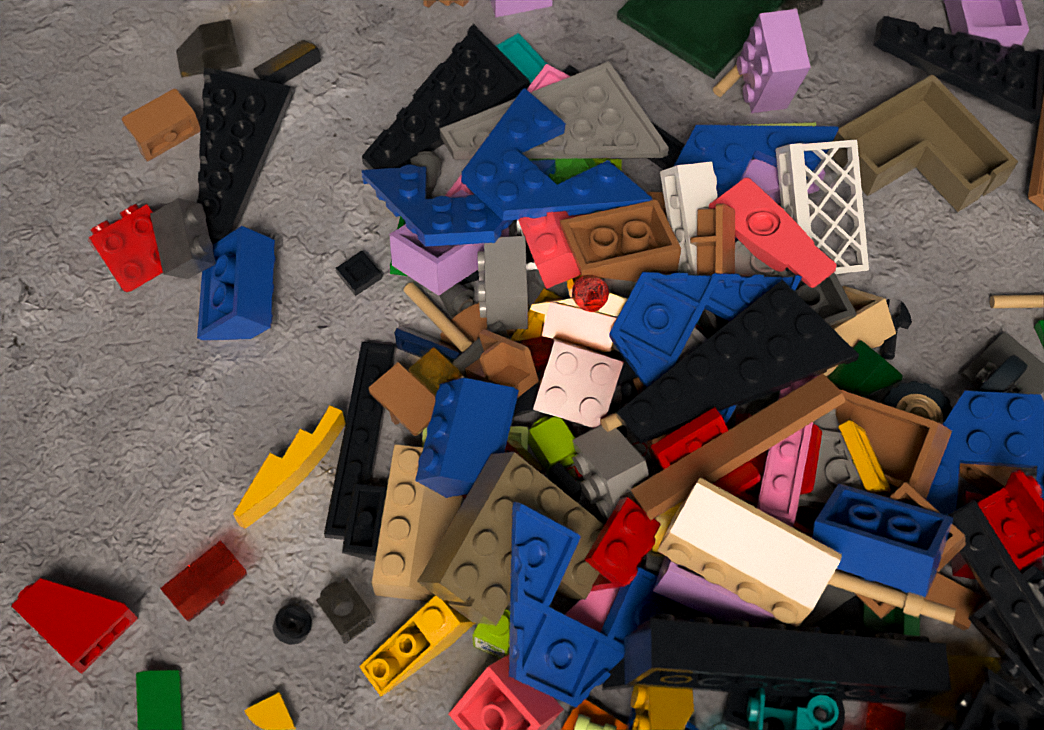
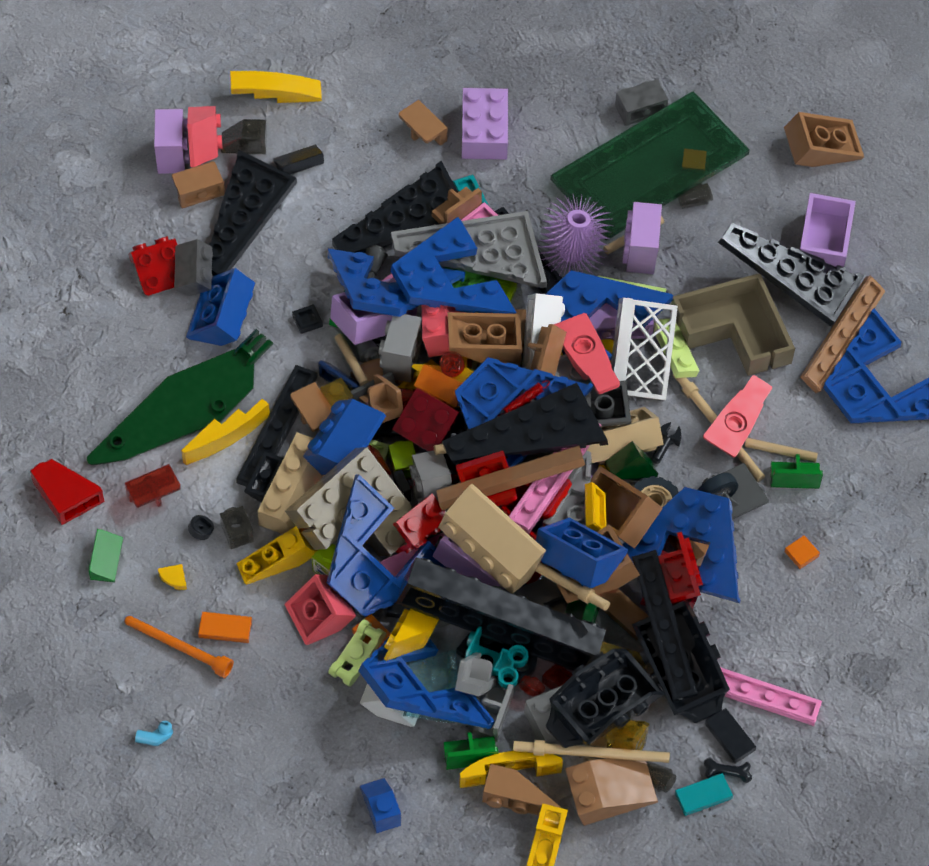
camera: 15 degrees right, 5 degrees down
none -> dark green wing [87,329,273,465]
none -> lavender brick [154,109,190,174]
none -> coral slope [187,106,223,167]
none -> medium nougat panel [432,187,482,224]
none -> red piece [498,380,550,417]
none -> lavender piece [538,195,612,276]
none -> yellowish green plate [653,319,700,378]
none -> tan bar [673,374,765,482]
none -> coral piece [703,375,772,458]

